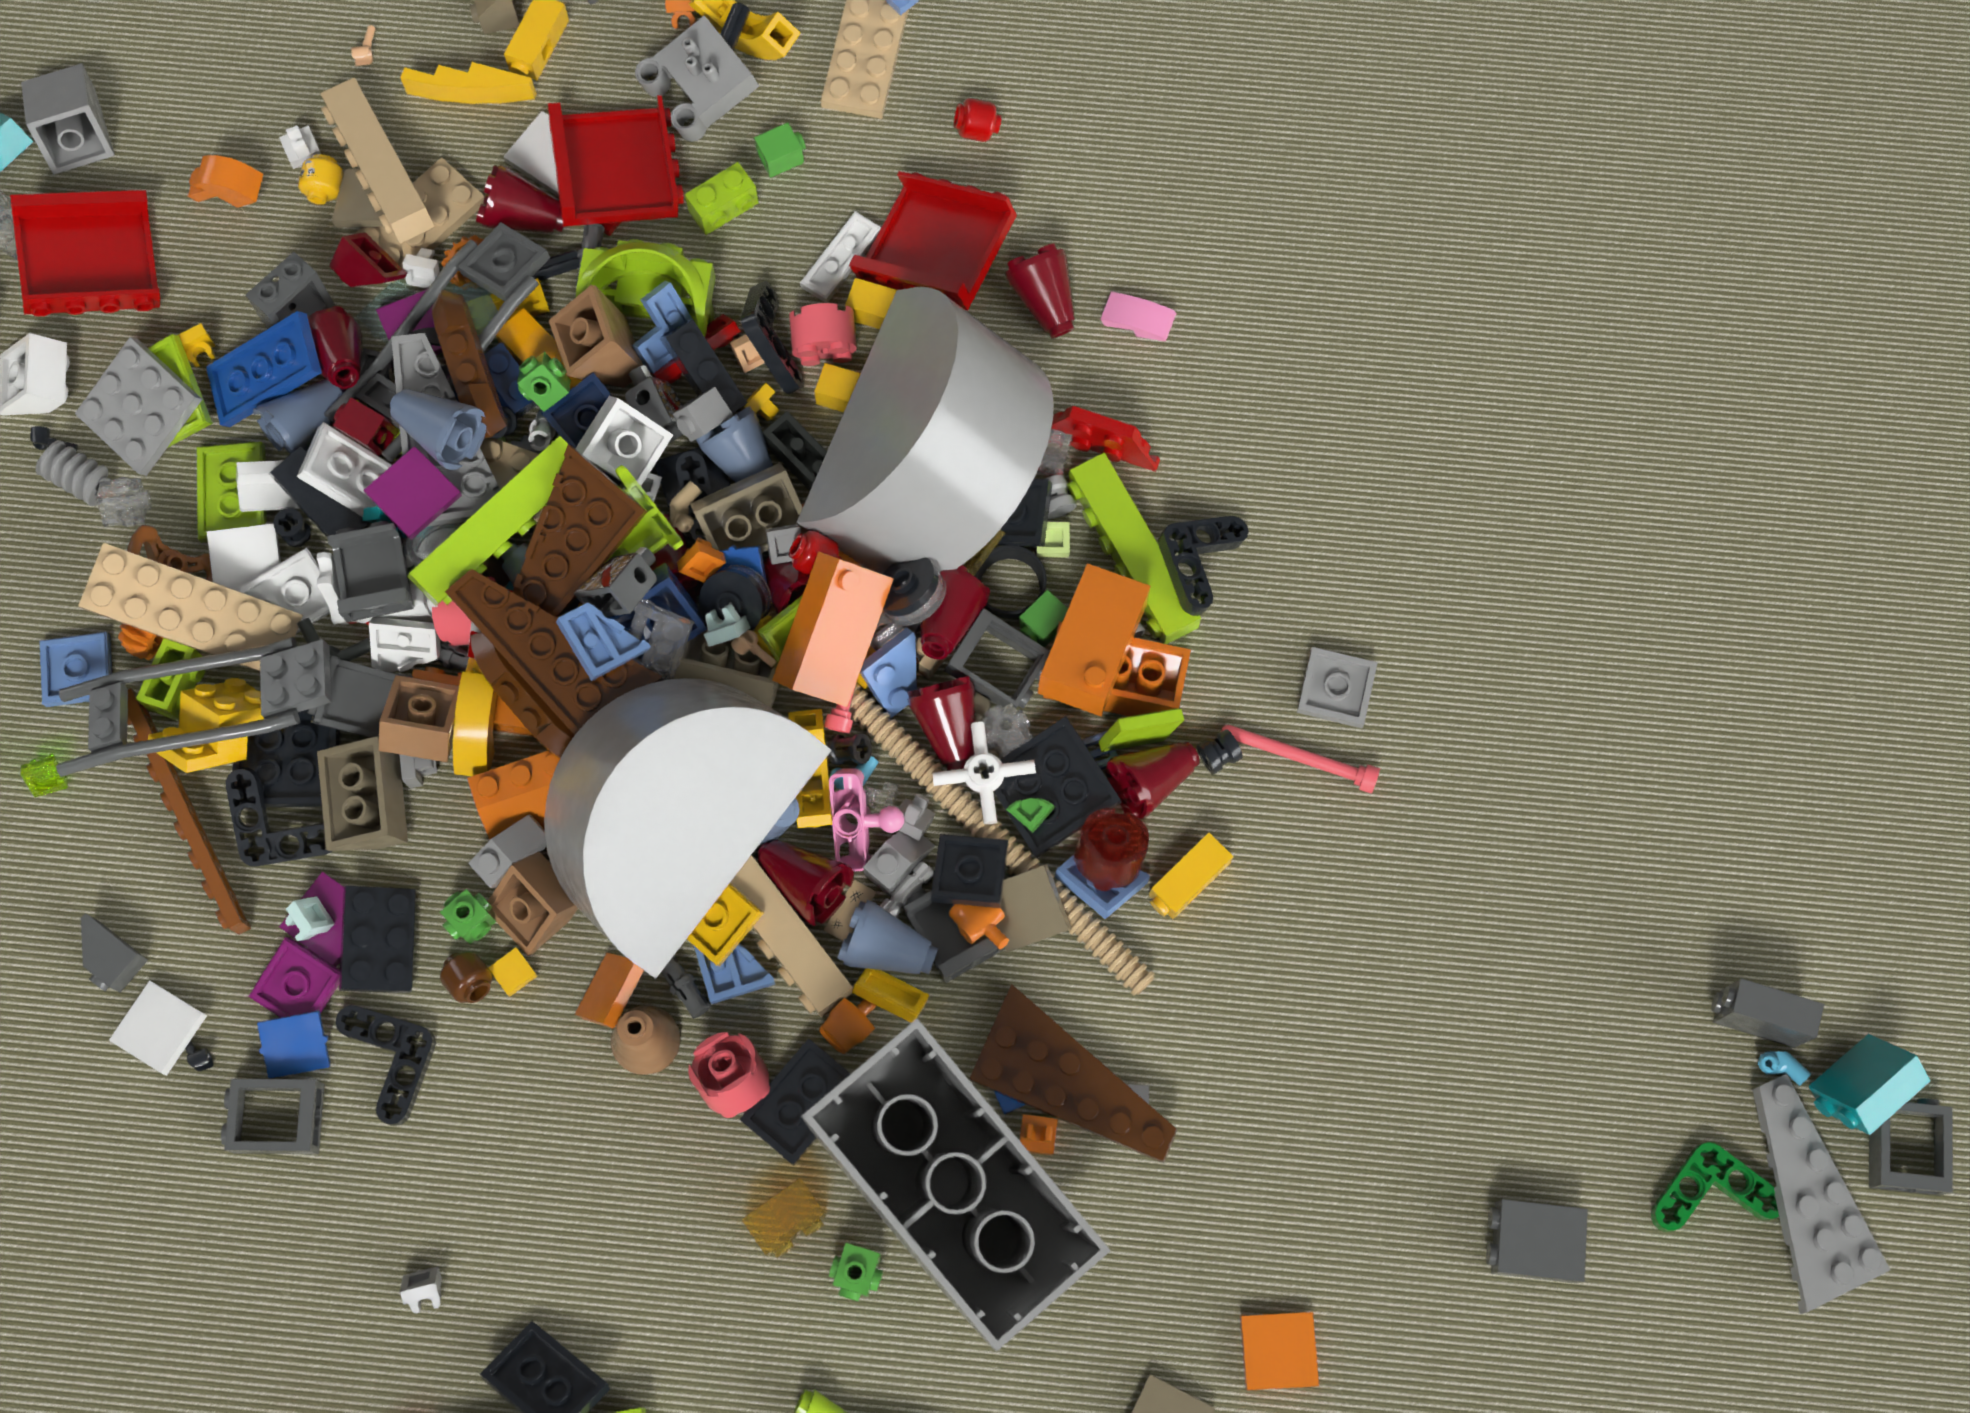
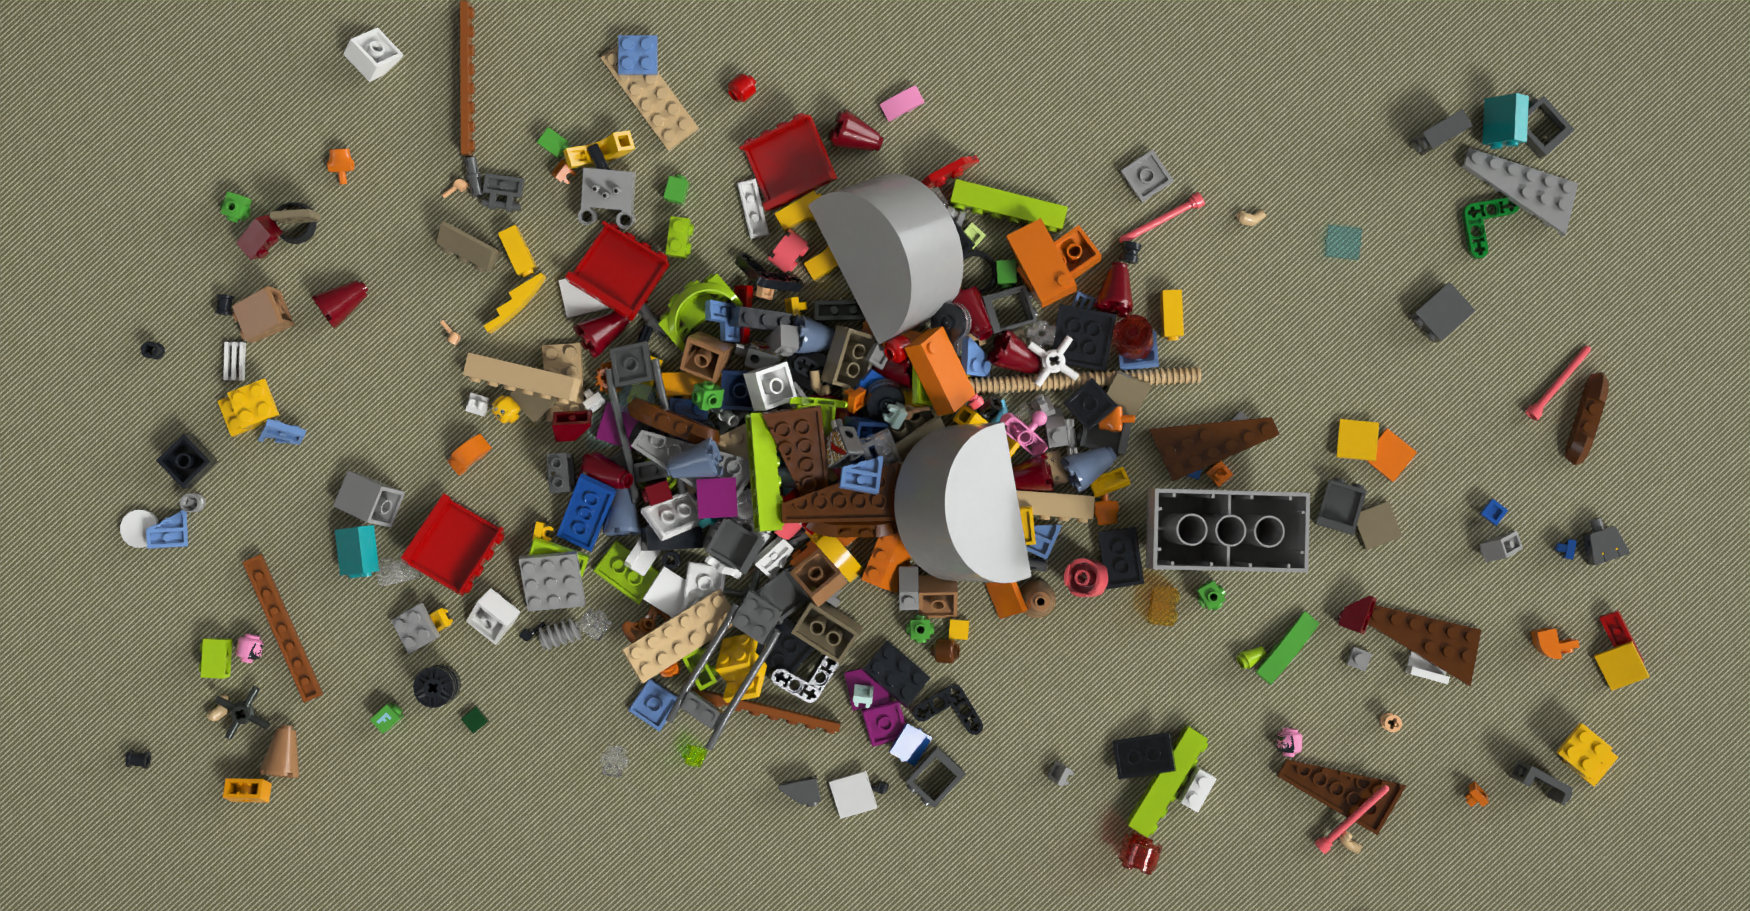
camera: 45 degrees left, 15 degrees up
bright green tile [1006,798,1055,832] -> none
lime tile [1098,708,1184,752] -> none
black beam [1158,516,1249,616] -> none
medium azure arm [1758,1051,1812,1086] -> none
none -> tan arm [1237,209,1266,226]
none -> dark grey panel [1316,477,1367,536]
none -> clear light blue piece [1325,225,1363,260]
none -> yellow tile [1336,419,1379,461]

